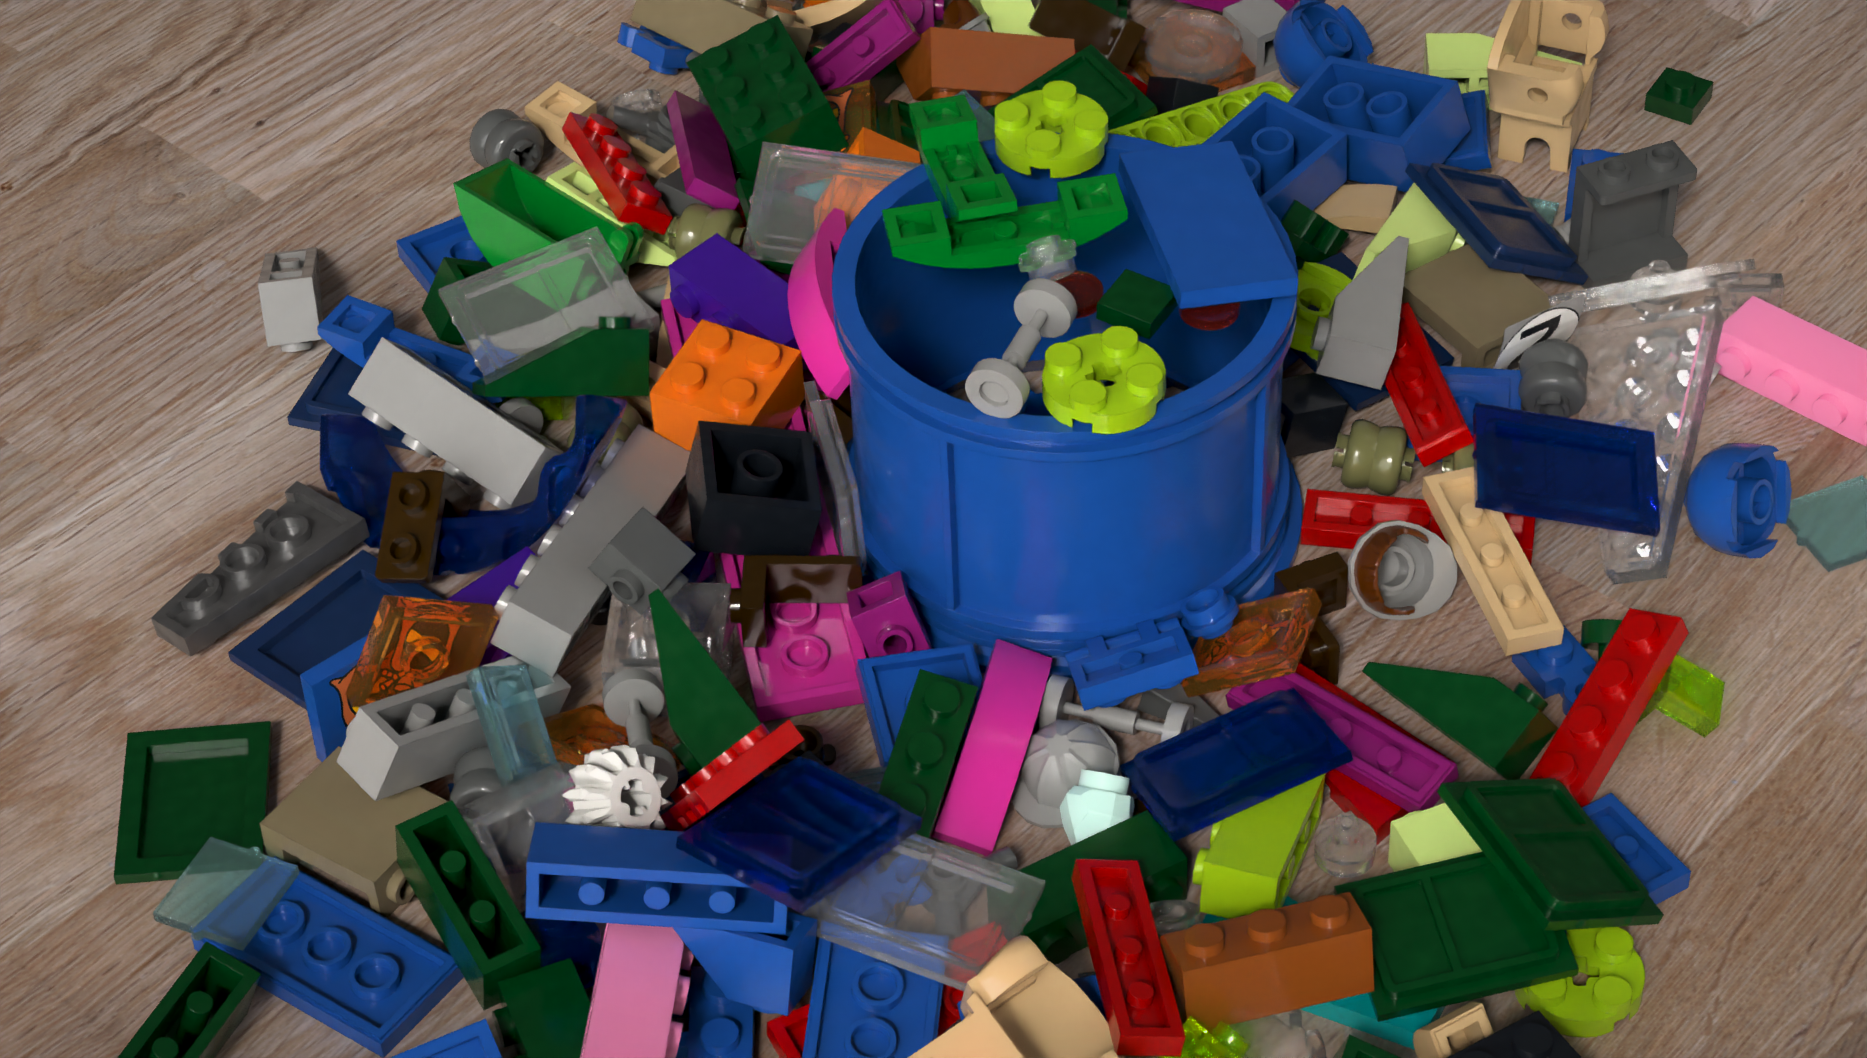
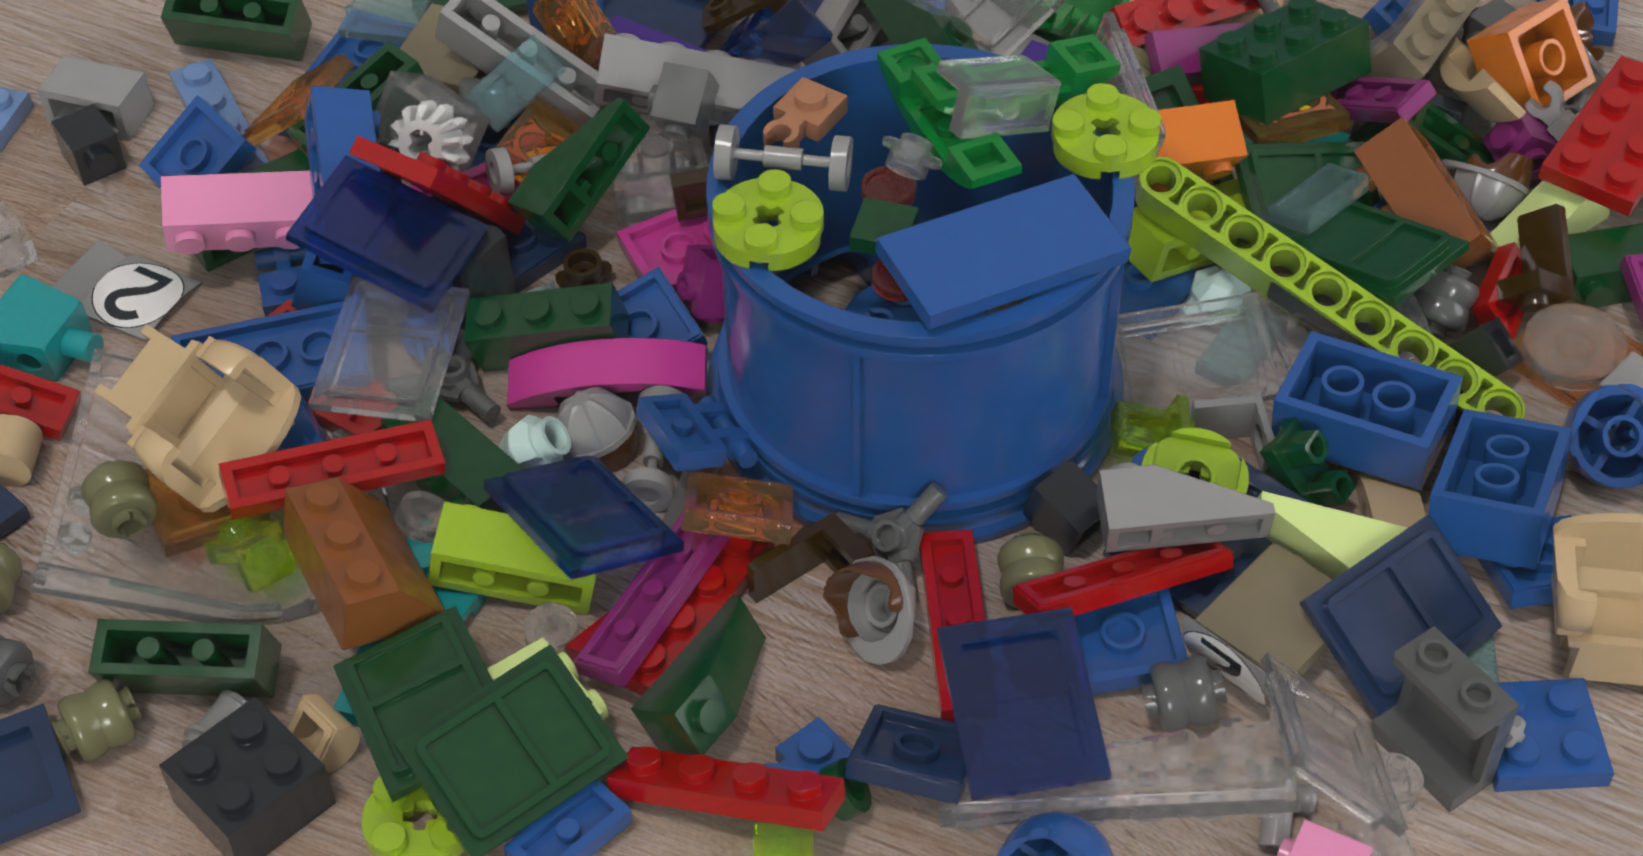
camera: 75 degrees right, 5 degrees up
blue plate [1180,586,1239,639] -> none
tan plate [1422,466,1564,656] -> none
none -> clear orange tile [243,54,354,146]
none -> nougat plate [763,77,848,148]
none -> dark grey piece [836,482,948,603]
none -> dark blue tile [844,704,984,805]
none -> clear panel [937,55,1061,139]

